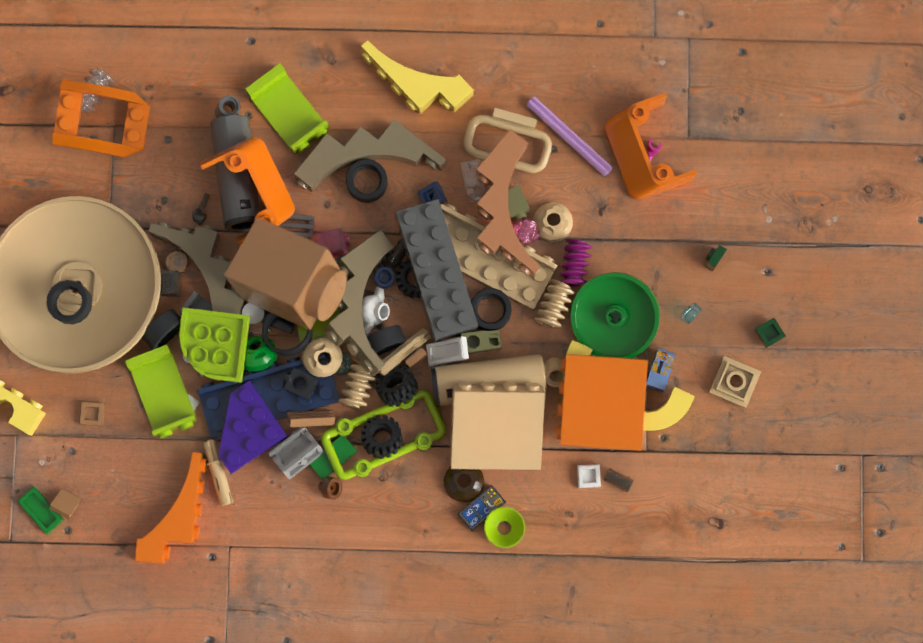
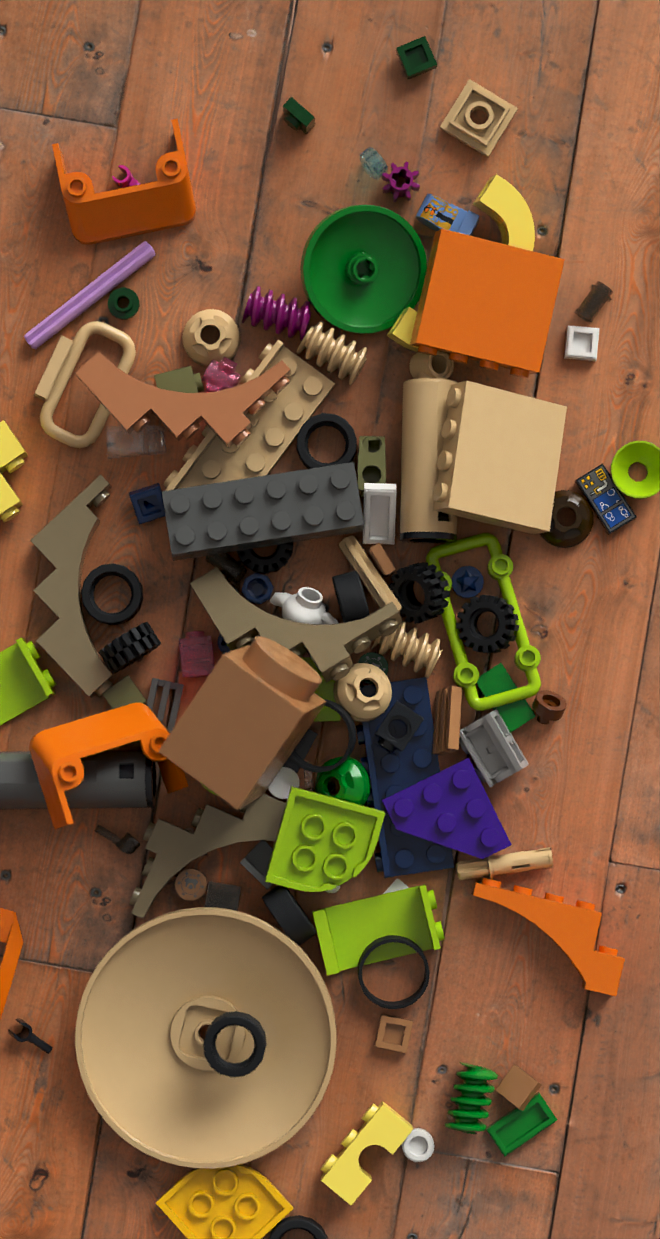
camera: 80 degrees left, 5 degrees up
none -> black hand [8,1018,53,1054]
none -> black tyre [99,622,161,674]
none -> olive tile [103,675,147,709]
none -> dark green plate [108,288,140,320]
none -> black tyre [358,935,430,1009]
none -> magenta gear [382,162,420,202]
none -> white tile [402,1128,434,1162]
none -> green piece [444,1062,498,1134]
none -> dark blue tile [452,566,484,599]

